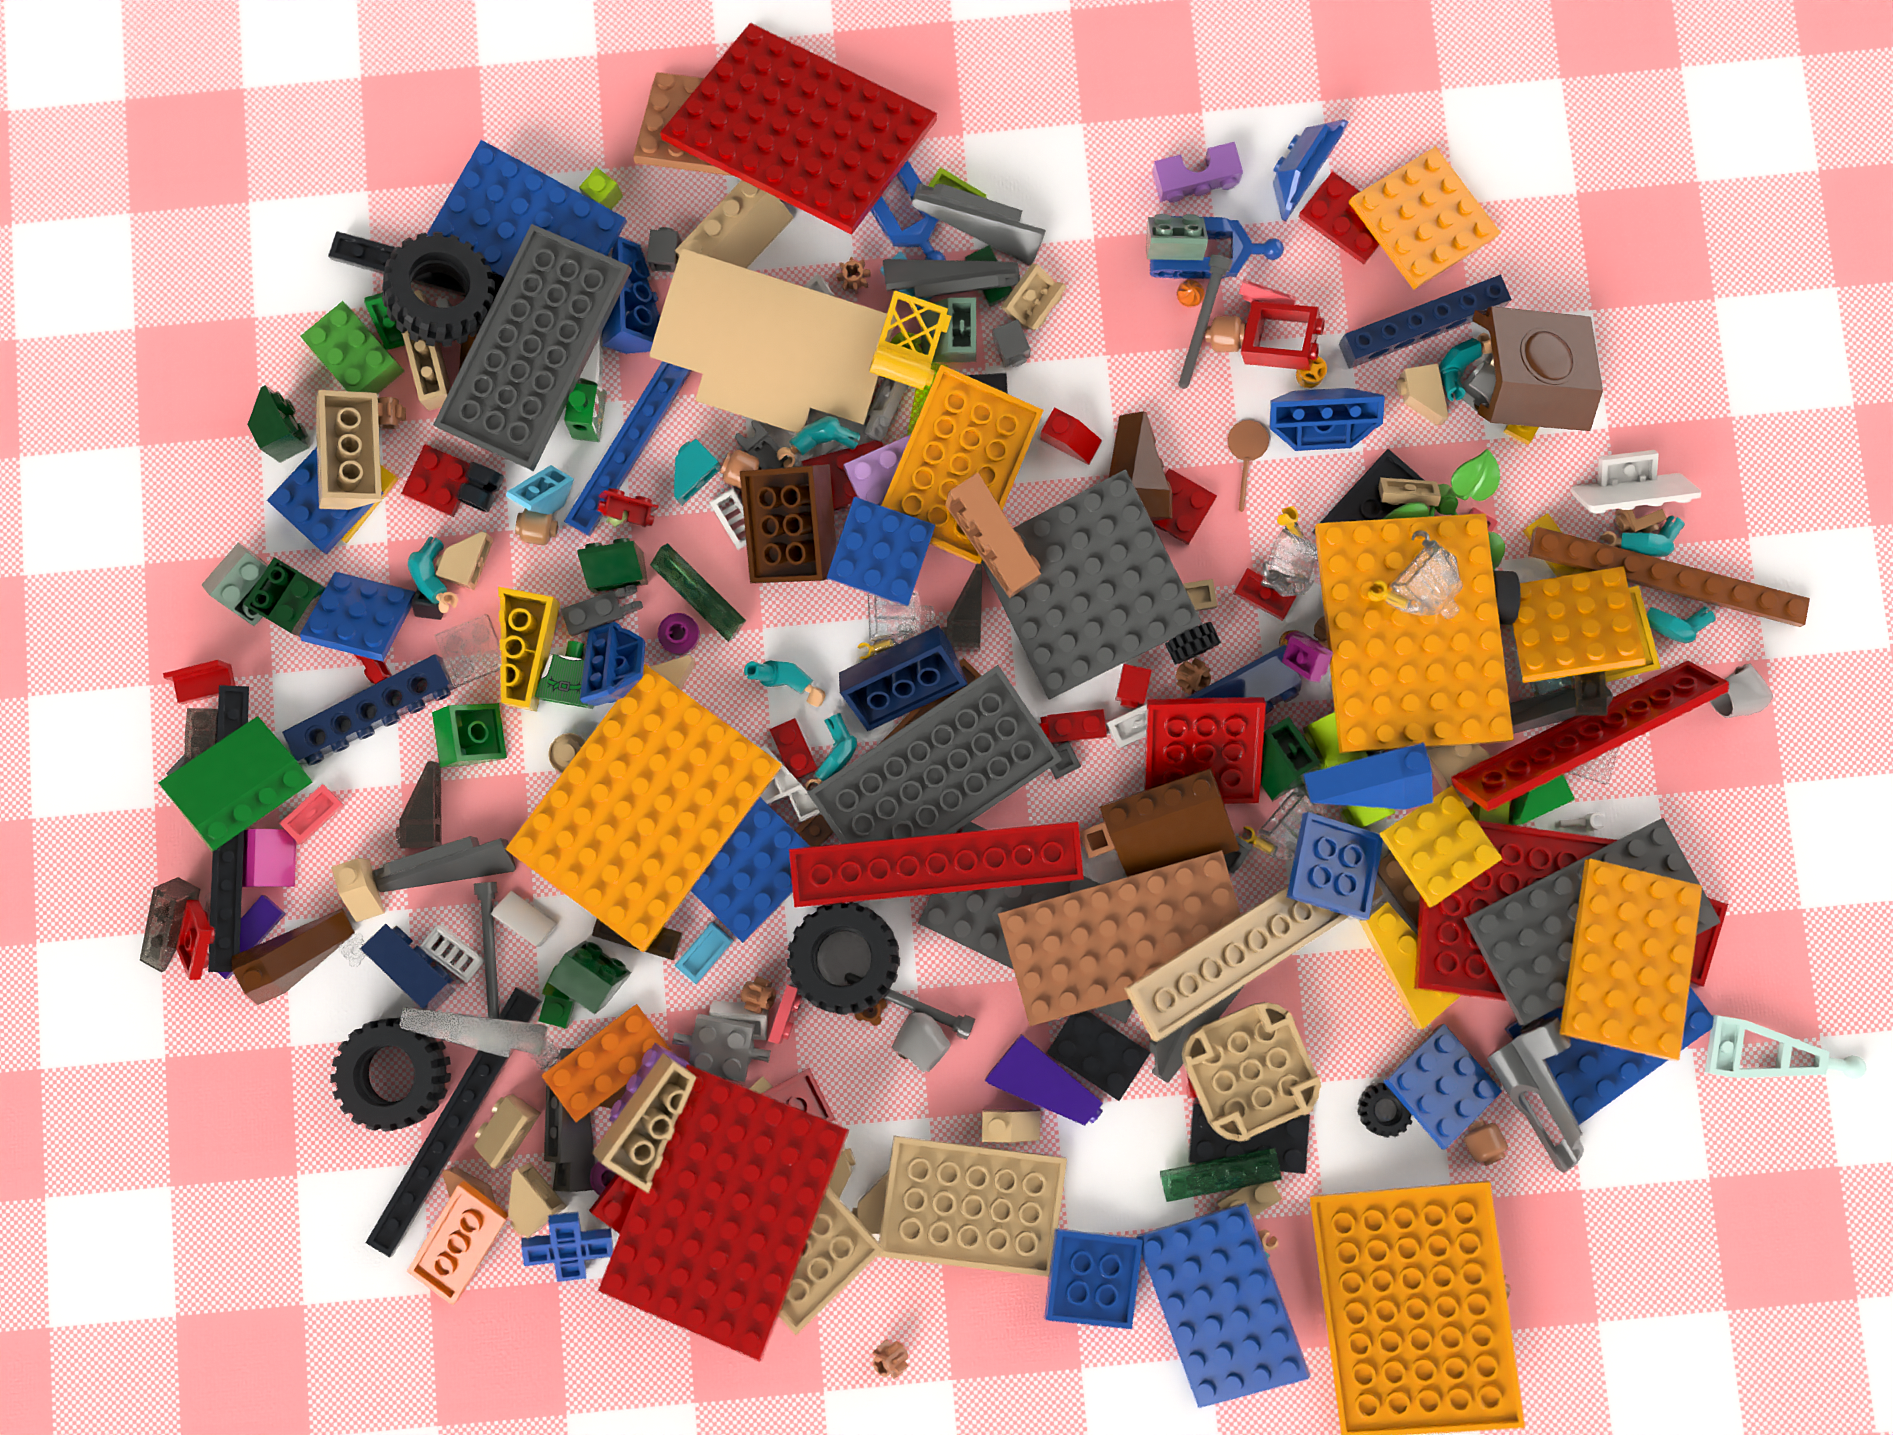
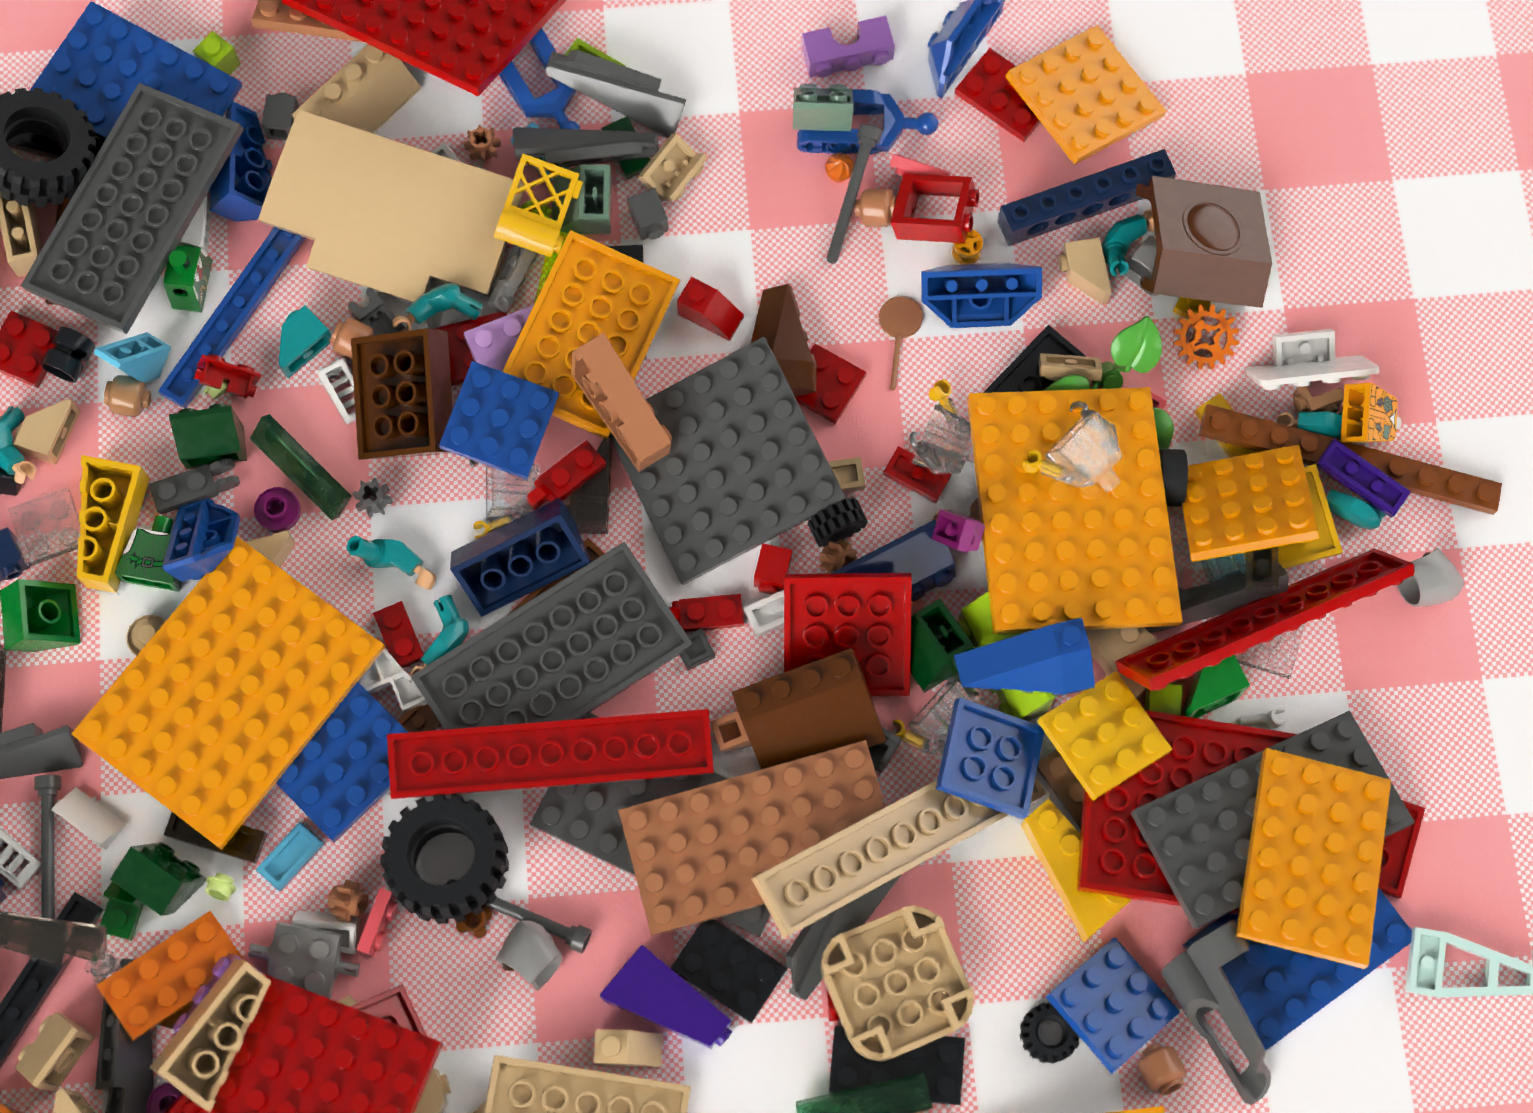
camera: 10 degrees left, 10 degrees down
none -> yellowish green plate [205,873,237,901]
none -> flat silver gear [352,477,393,518]
none -> red hinge [526,440,607,510]
none -> orange gear [1173,304,1239,369]
none -> dark purple tile [1316,438,1411,518]
none -> light orange torso [1341,382,1402,443]

